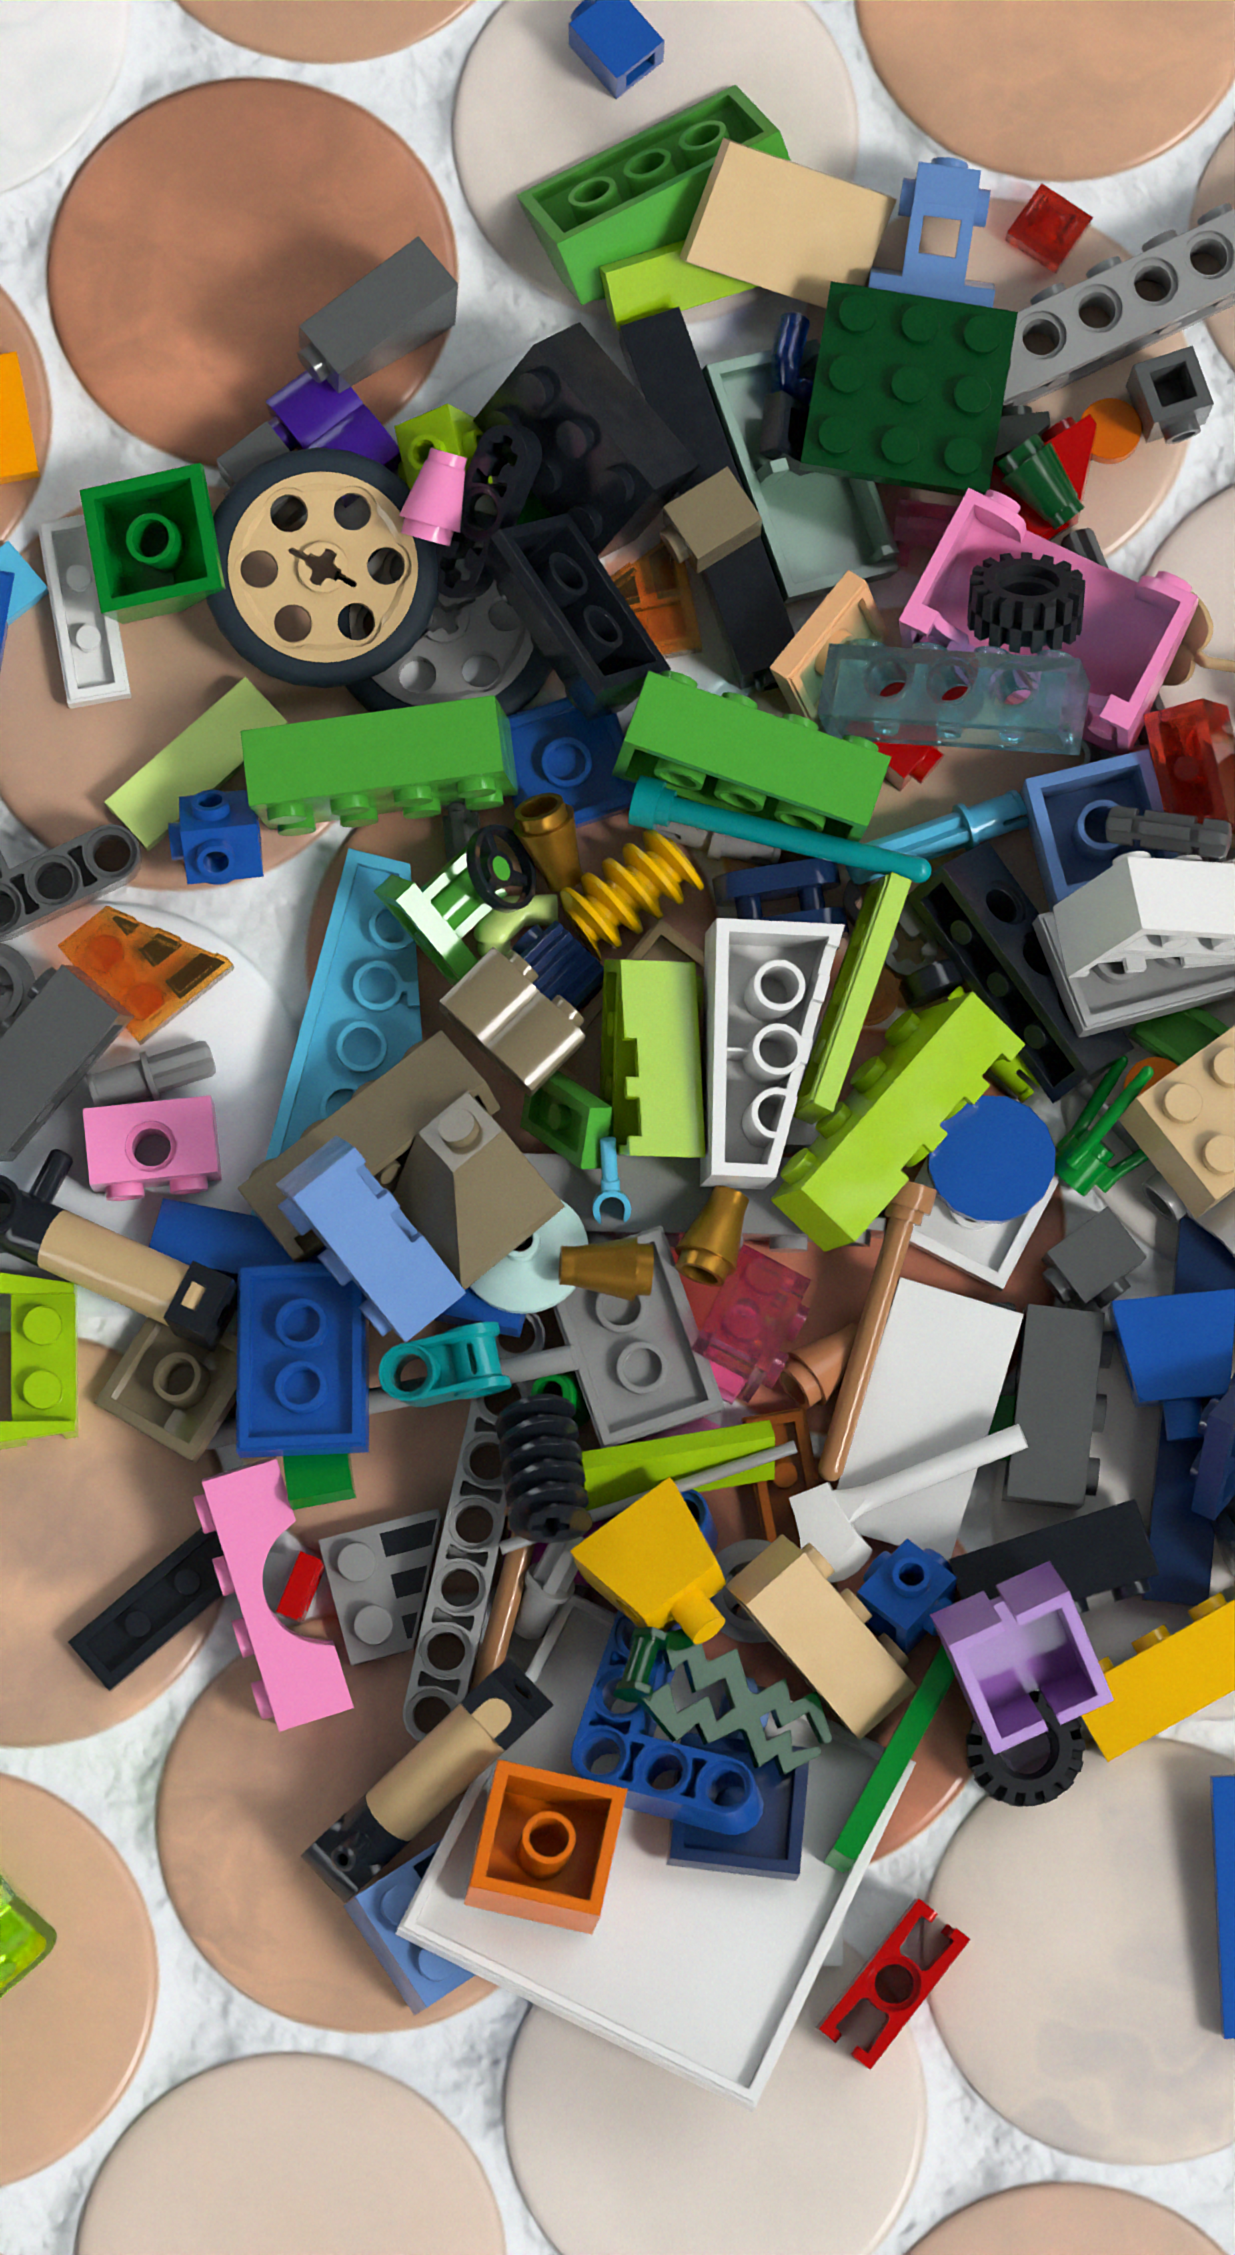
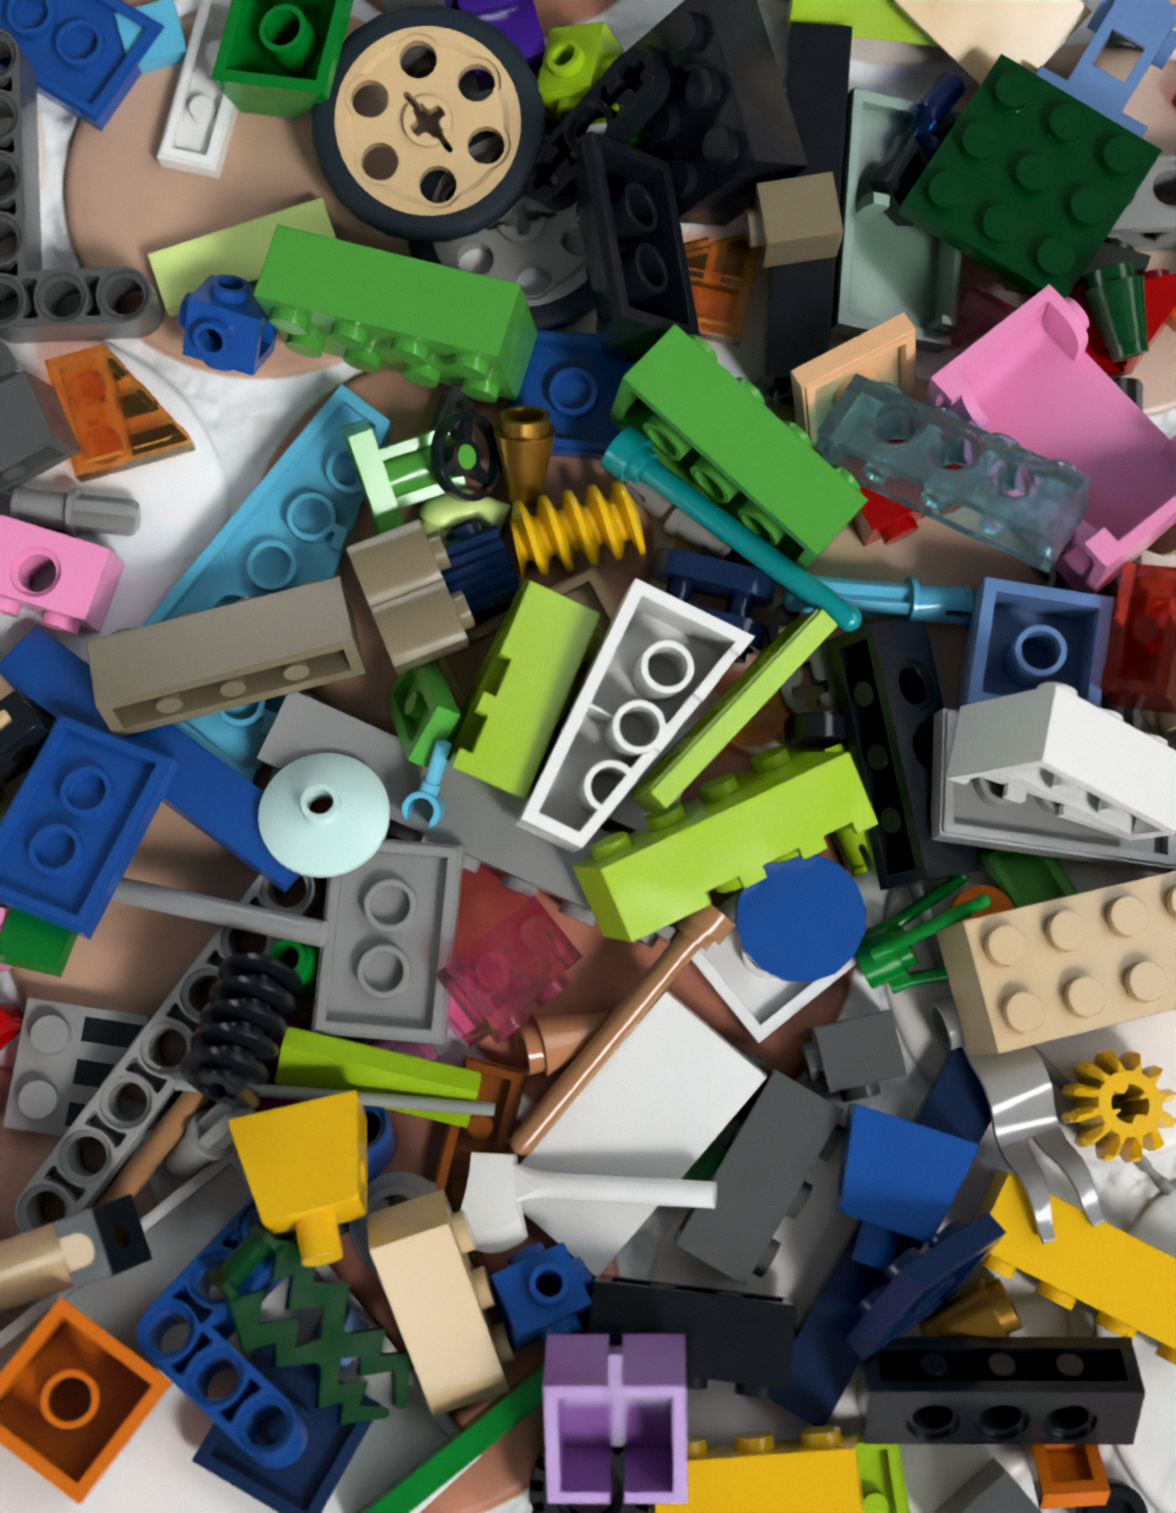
camera: 30 degrees right, 0 degrees up
medium blue wedge [276,1135,466,1342] -> none
teal piece [379,1322,511,1407] -> none
dark tan slope [393,1091,565,1290] -> none
bright pink cone [399,448,467,546] -> none
pearl gold cone [558,1237,654,1302] -> none
pearl gold cone [675,1186,749,1287] -> none
black tyre [967,552,1085,654] -> none
dark grey axle [1105,805,1232,859] -> none

